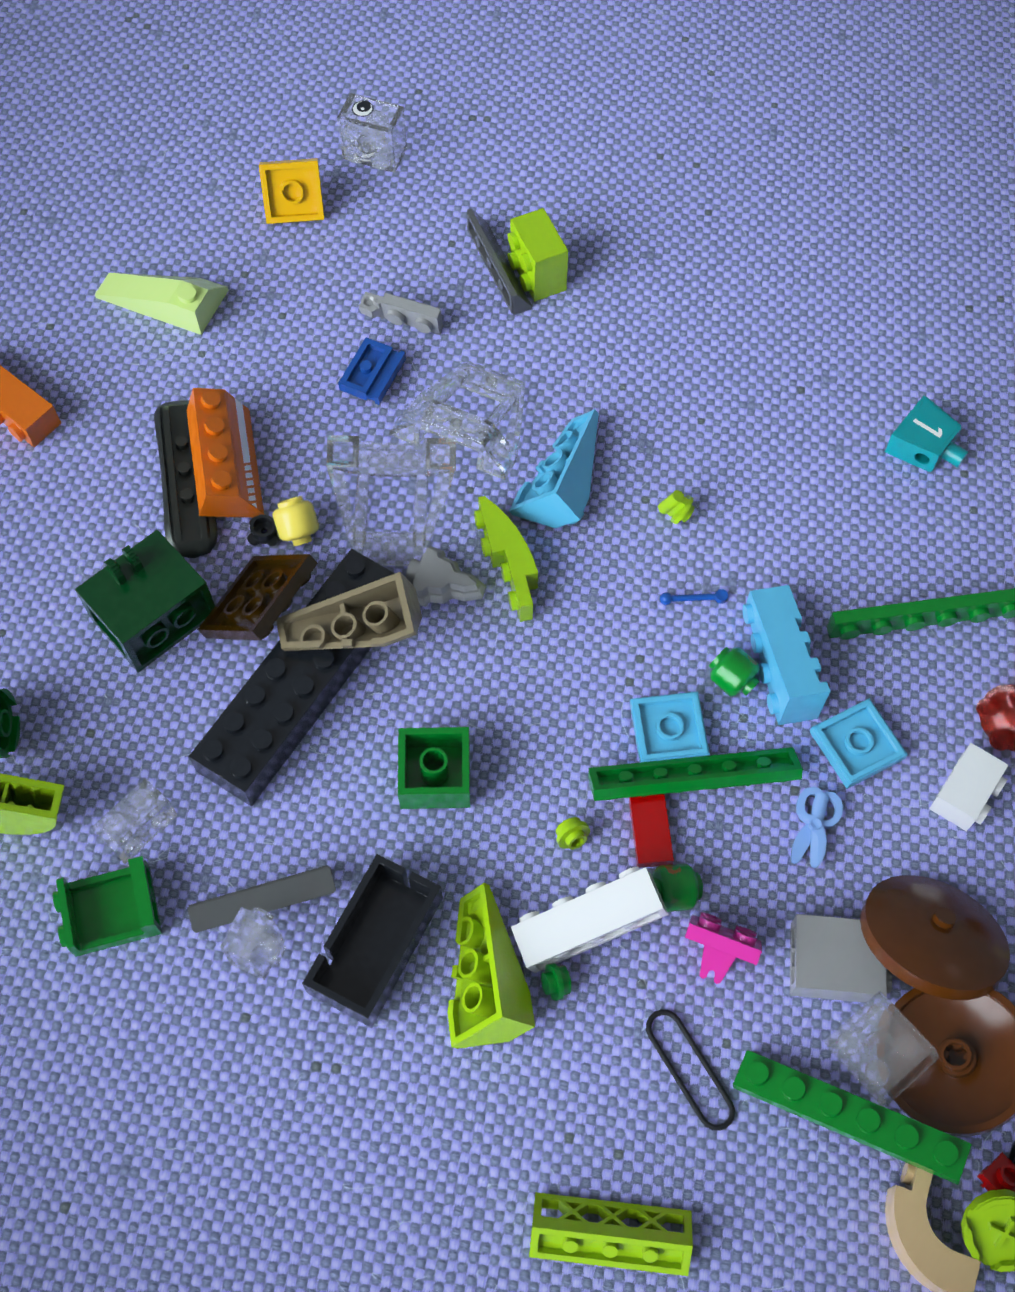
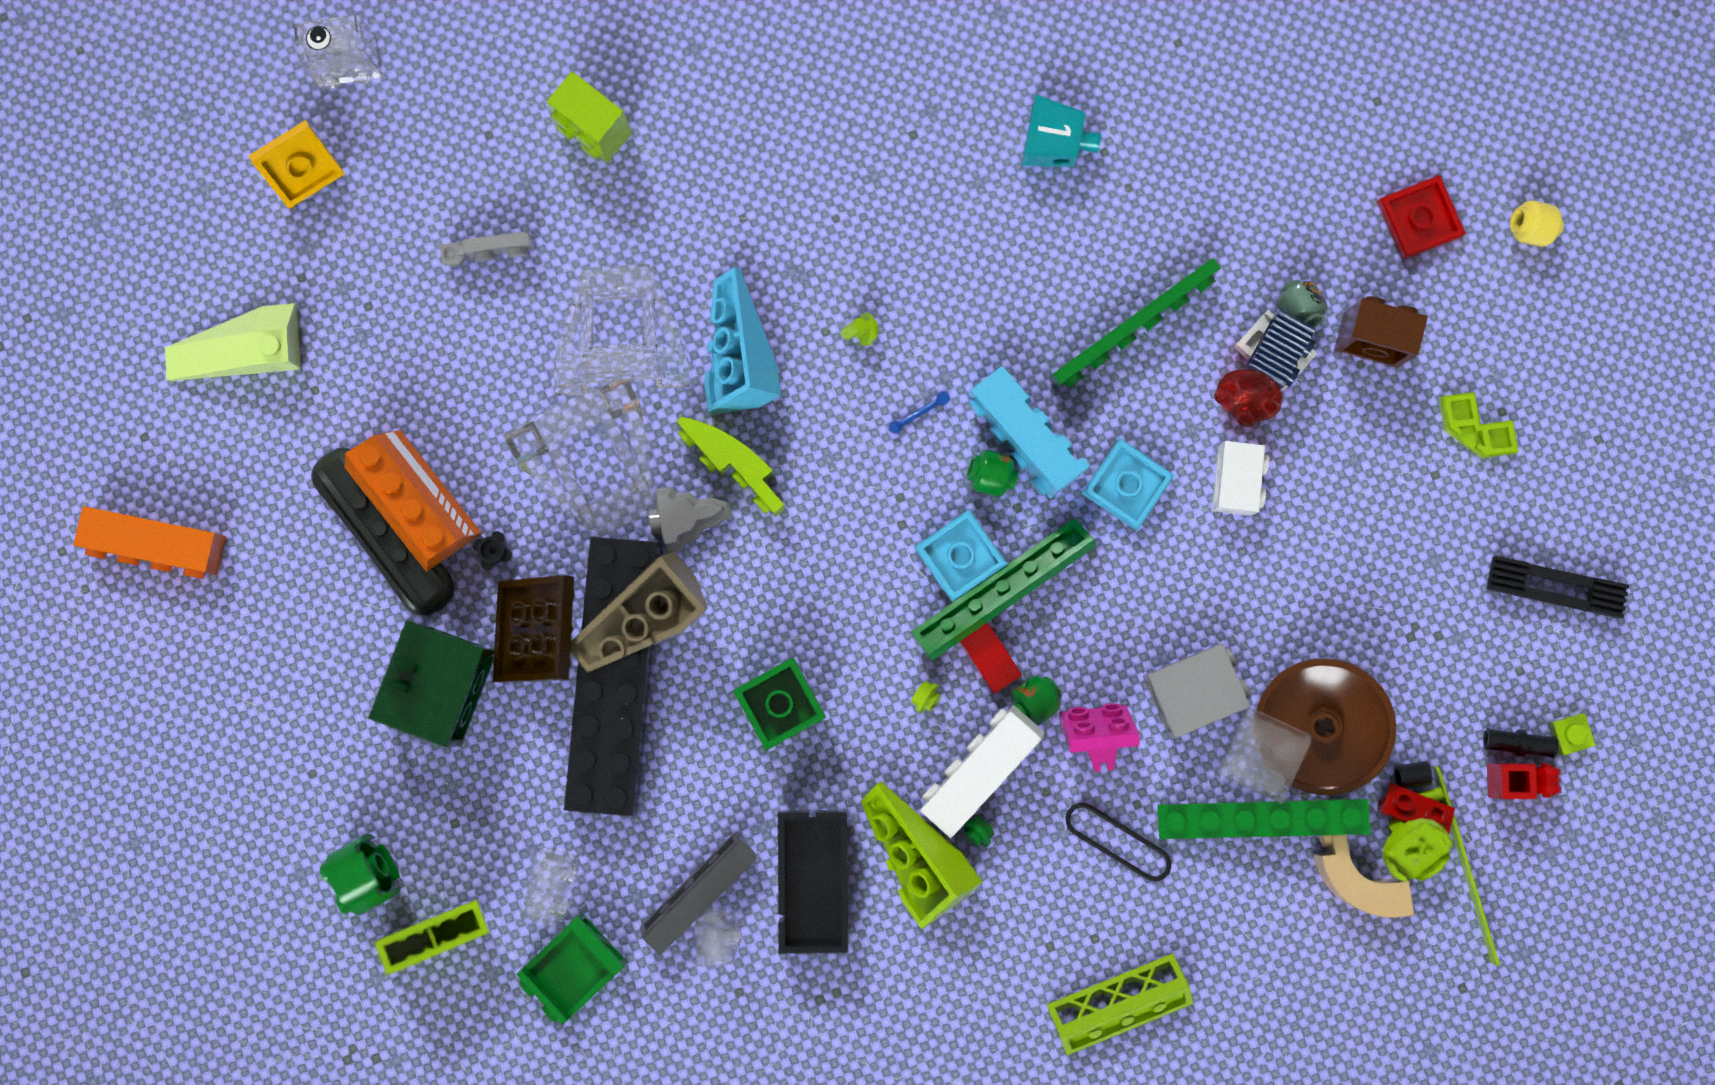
camera: 30 degrees left, 20 degrees up
light yellow head [272,496,319,546] -> none
blue plate [338,337,406,405] -> none
dark grey slope [467,209,532,315] -> none
light blue piece [790,786,843,868] -> none
reddish brown dish [860,875,1010,1000] -> none

